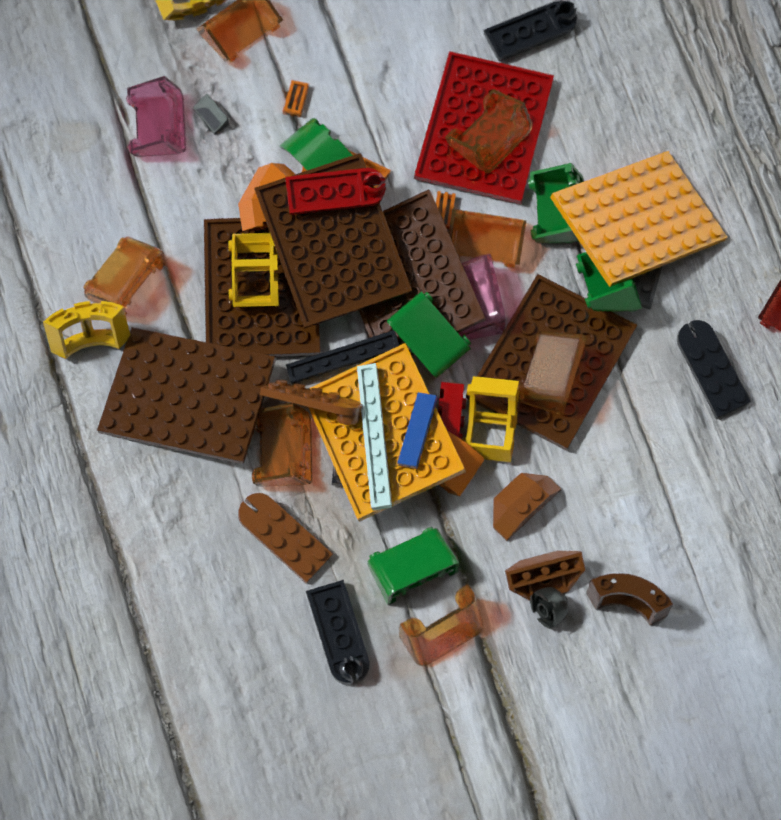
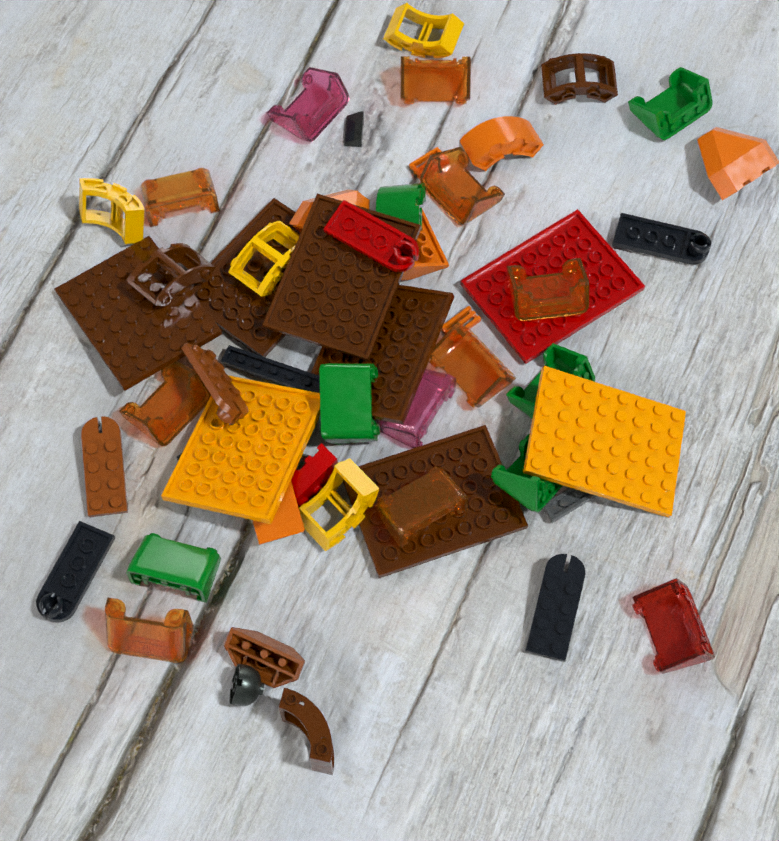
camera: 45 degrees right, 5 degrees down
light aqua plate [357,363,392,511] -> none
blue tile [397,392,438,469] -> none
dark orange wedge [493,473,561,541] -> none
none -> reddish brown window [126,243,216,308]
none -> clear orange windscreen [420,147,505,225]
none -> orange panel [460,116,544,171]

